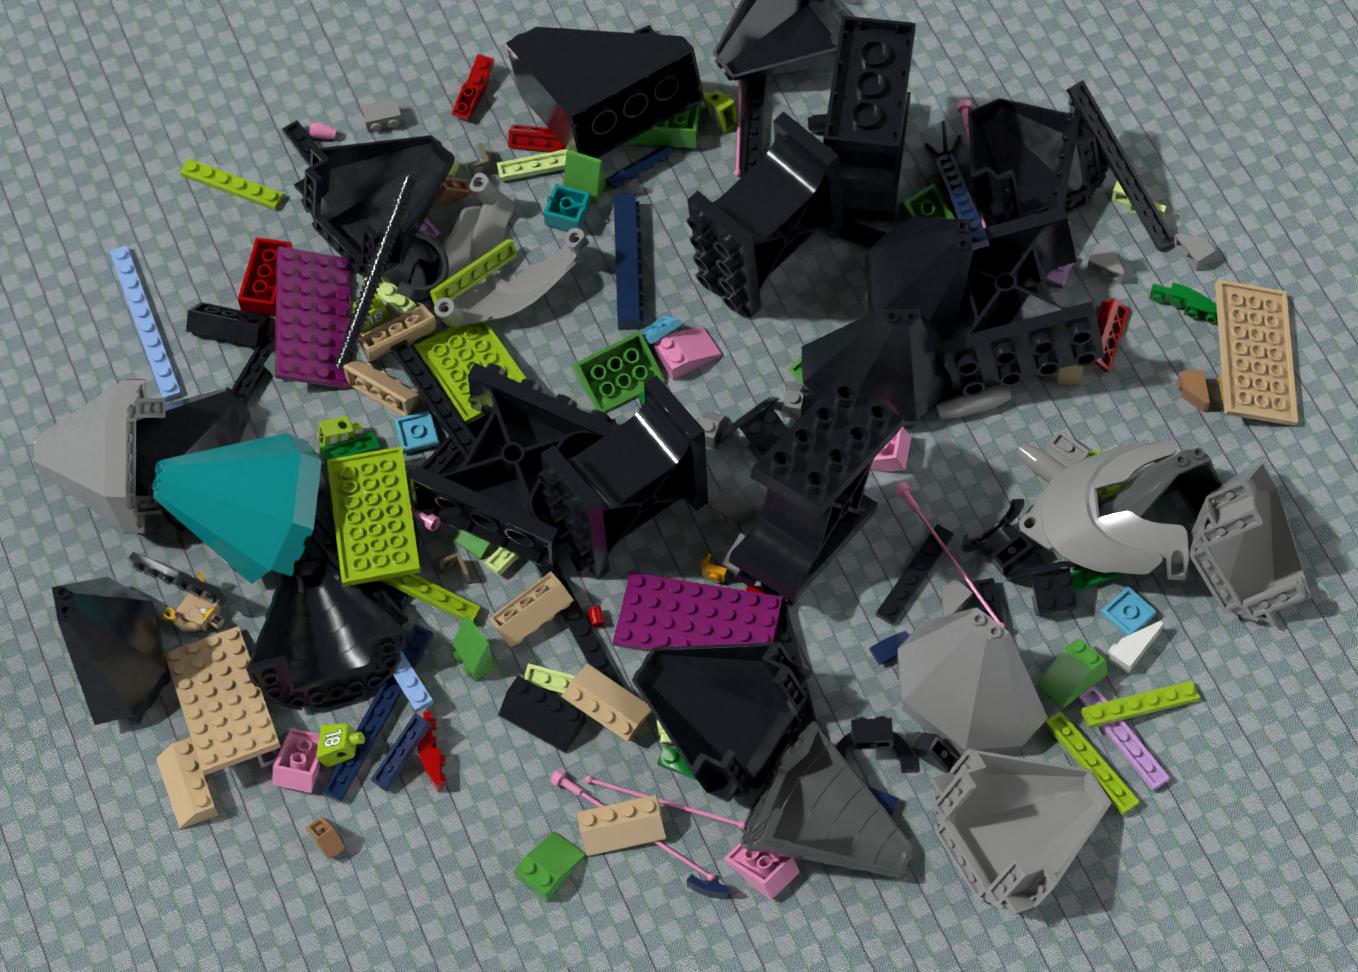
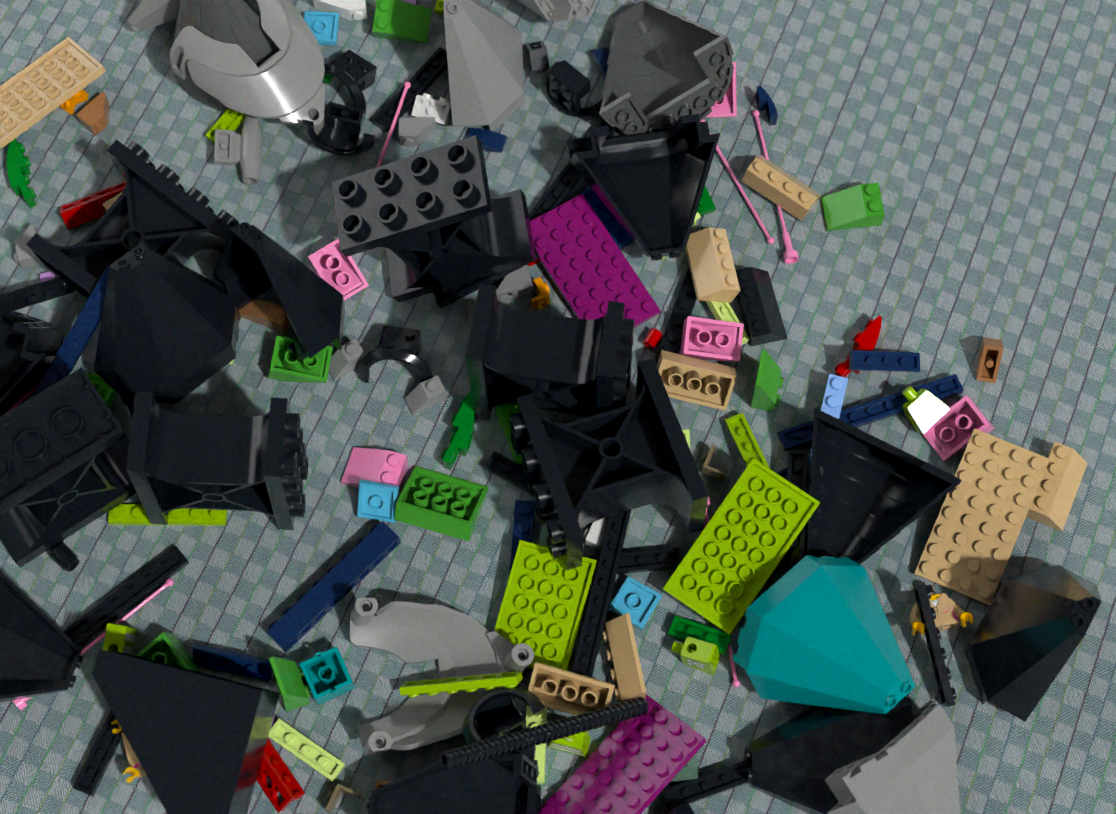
camera: 135 degrees left, 5 degrees up
none -> bright pink slope [680,316,744,362]

